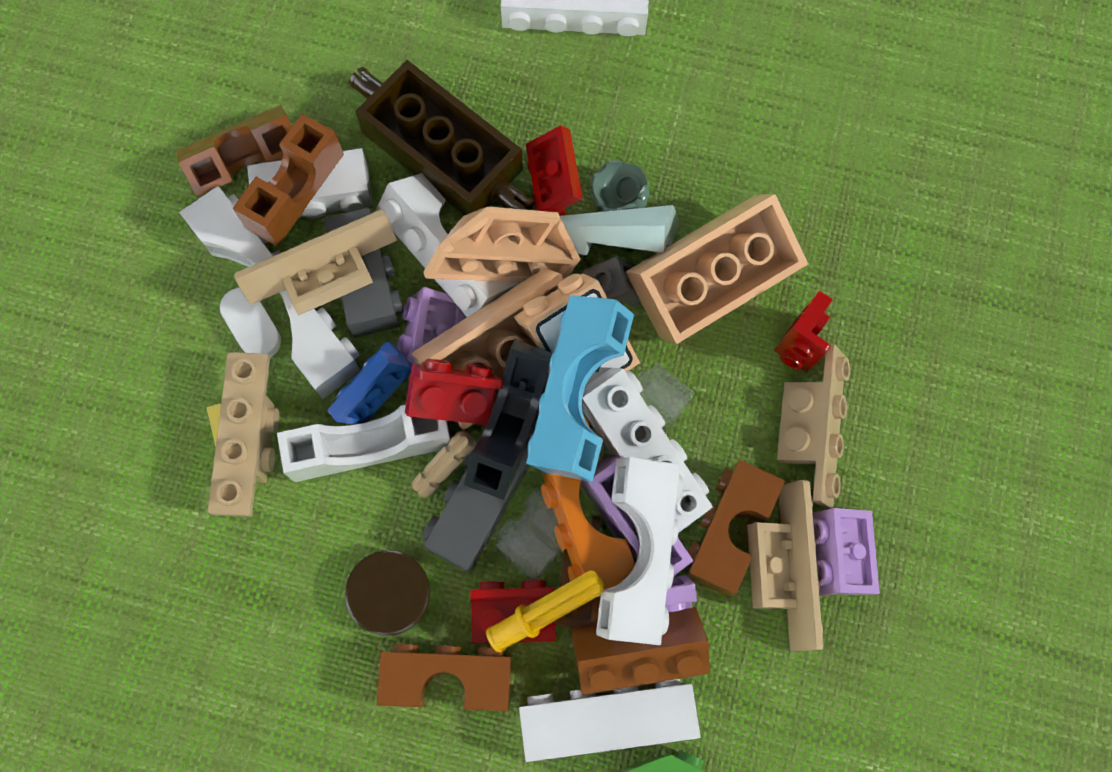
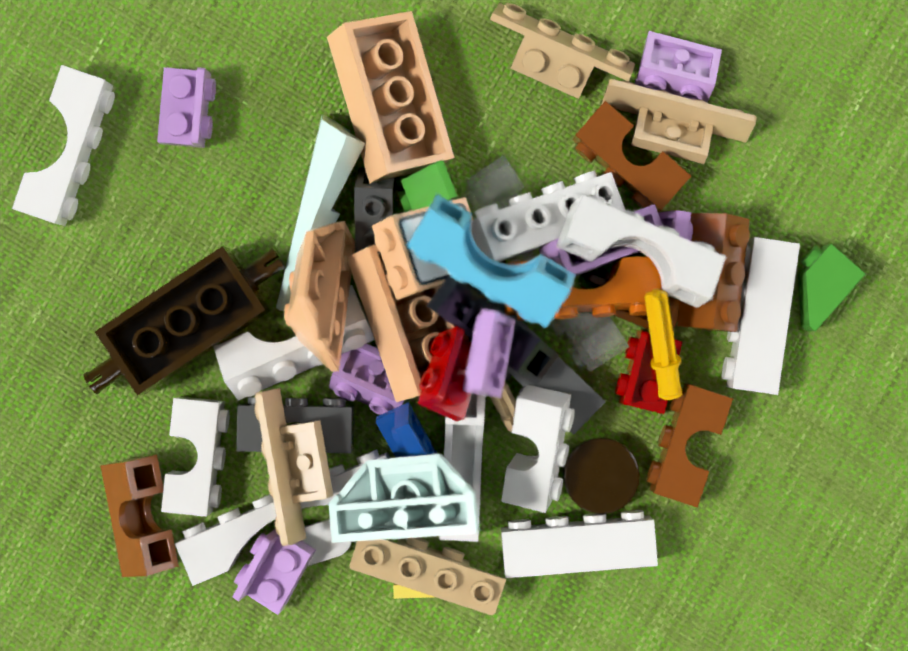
camera: 75 degrees left, 15 degrees up
dark orange arch [232,114,344,247] -> none
red bracket [525,125,583,216] -> none
sand green hair [590,160,650,212] -> none
red bracket [774,290,833,372] -> none
none -> lavender bracket [157,67,216,148]
none -> lavender bracket [232,528,316,615]
none -> light aqua wedge [329,454,479,543]
none -> bright green slope [397,160,457,212]
none -> lavender bracket [463,309,516,398]
none -> white arch [501,384,575,513]
none -> white brick [501,510,658,578]

